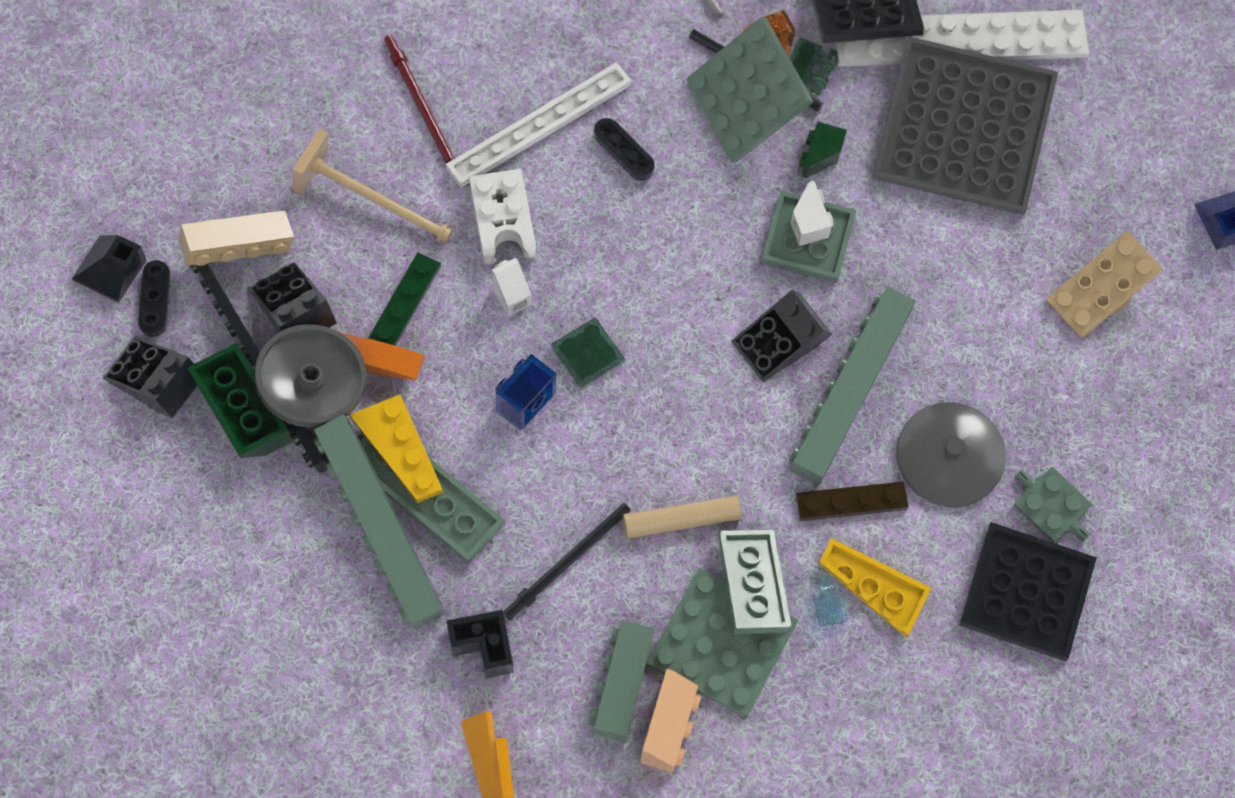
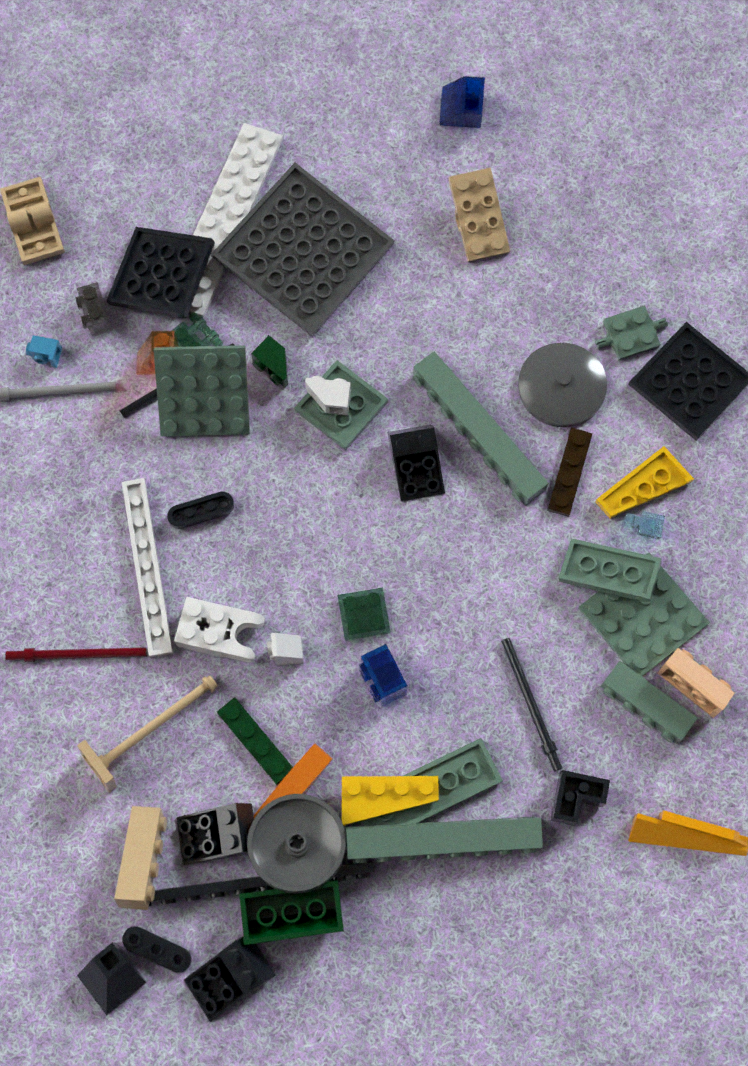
camera: 60 degrees left, 5 degrees up
tan piece [623,495,742,539] -> none

